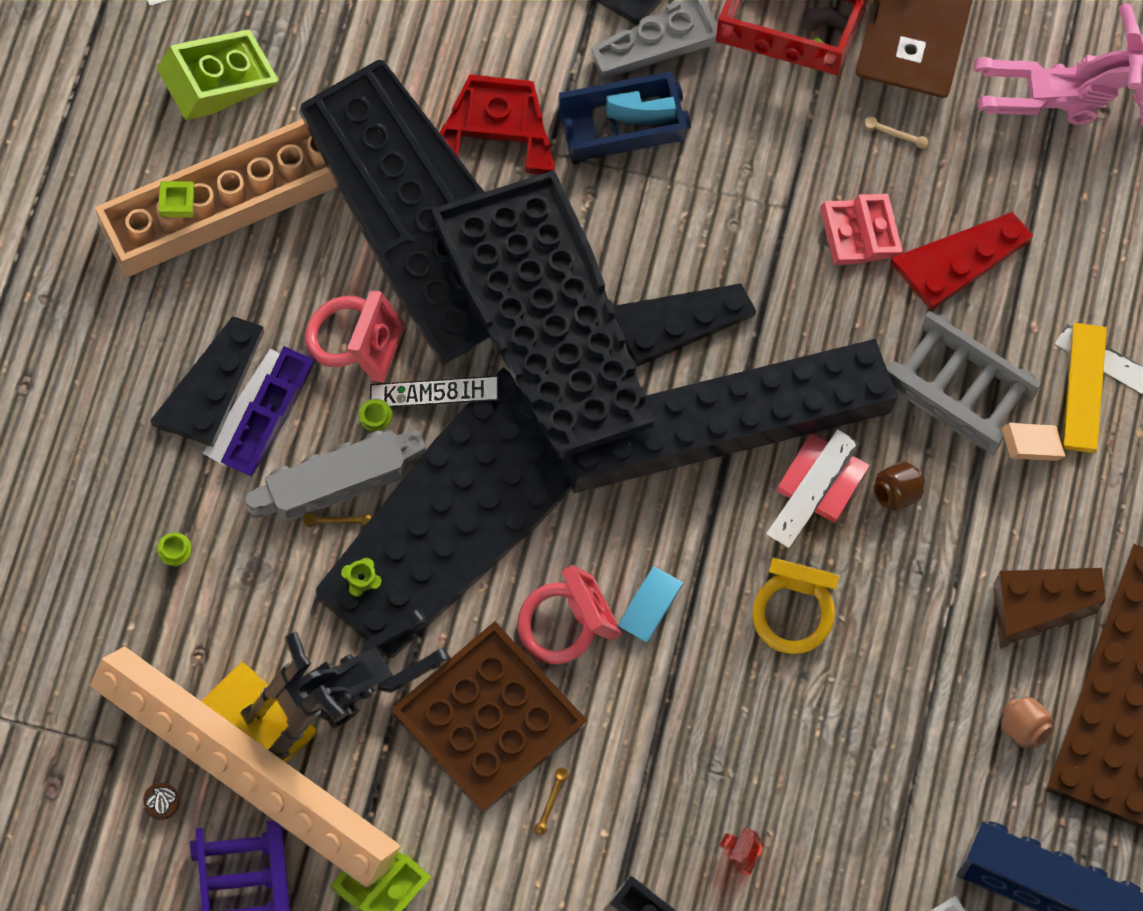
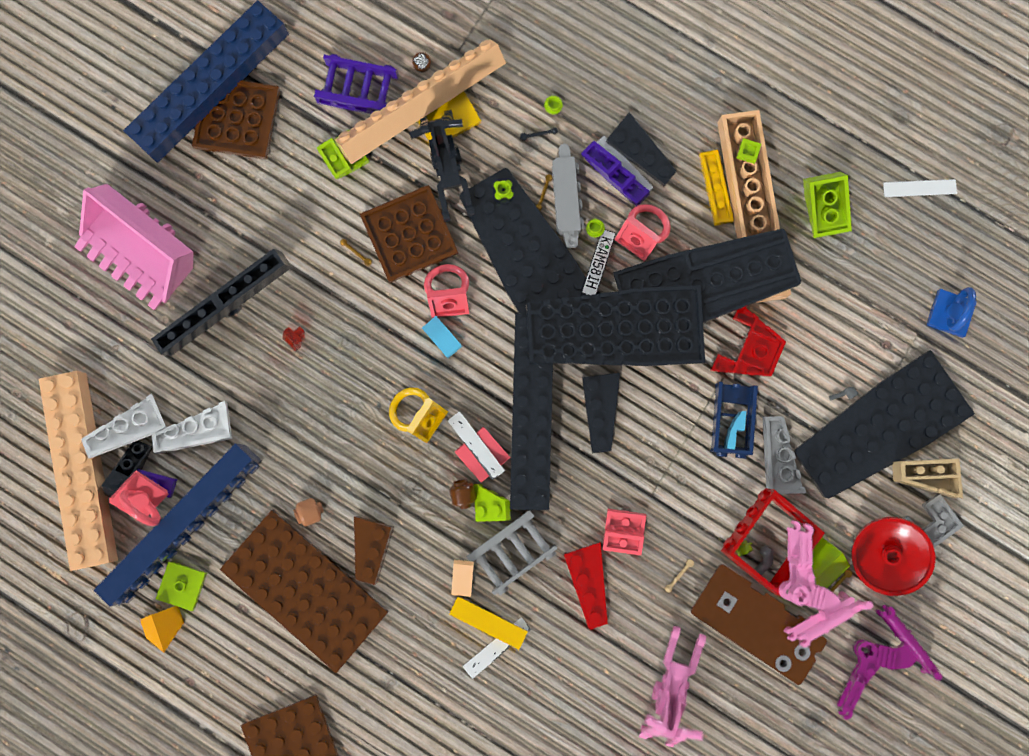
camera: 115 degrees right, 15 degrees up
none -> lime wing [474,484,511,522]
none -> black hinge [520,127,558,141]
none -> yellow tile [699,150,734,226]

